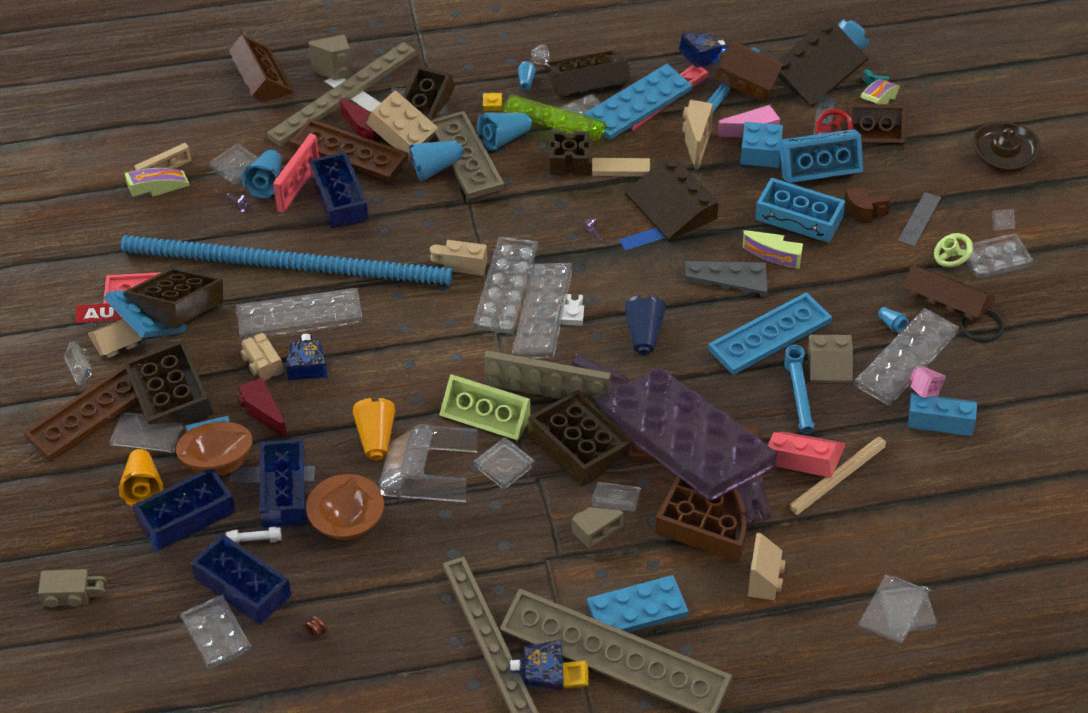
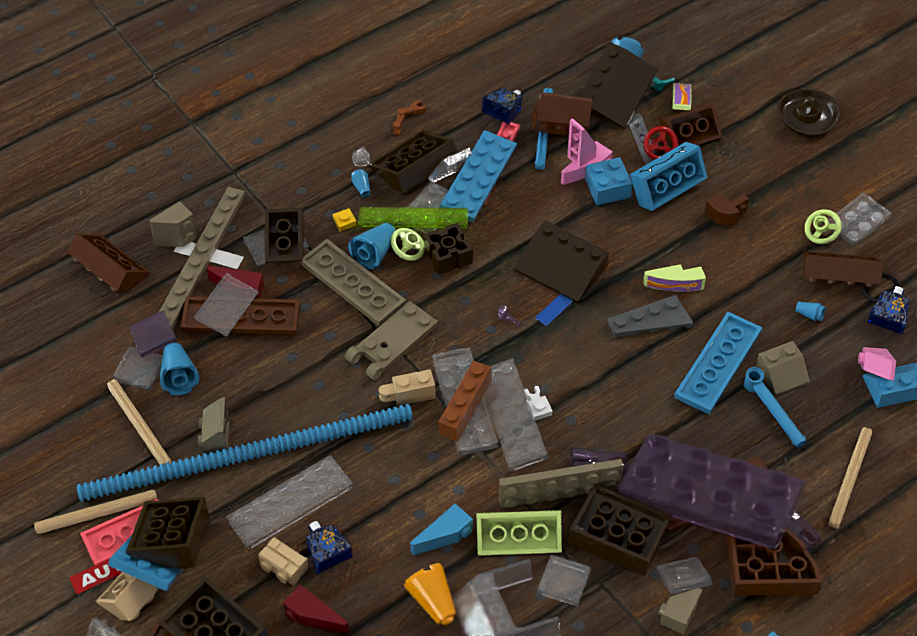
camera: 25 degrees left, 5 degrees up
slope [125,168,189,197] -> none
tan plate [134,143,191,171] -> none
clear purple hand [227,193,249,211] -> none
coral tile [273,134,320,213] -> none
clear blue brick [309,151,369,229] -> none
tan brick [366,90,438,161] -> none
dark azure cone [409,141,464,182] -> none
tan tile [592,158,650,177] -> none
dark blue cone [625,295,666,355] -> none
tan slope [682,100,713,170] -> none
tan slope [748,533,786,601] -> none
dark azure brick [755,178,845,243] -> none
coral slope [766,432,845,478] -> none
clear plate [854,308,959,406] -> none
flat silver sticker [898,192,941,246] -> none
clear plate [992,209,1015,230] -> none
none -> tan axle [34,490,157,534]
none -> tan axle [107,379,171,465]
none -> clear purple tile [129,310,177,358]
none -> clear piece [194,273,259,337]
none -> dark tan slope [198,398,230,454]
none -> dark tan hinge [345,301,438,381]
none -> yellowish green piece [391,228,425,261]
none -> dark orange piece [393,100,426,135]
none -> dark azure slope [410,504,473,555]
none -> clear tile [428,148,472,183]
none -> dark orange brick [438,361,492,442]
none -> bright pink slope [568,119,597,167]
none -> clear blue torso [867,286,910,334]

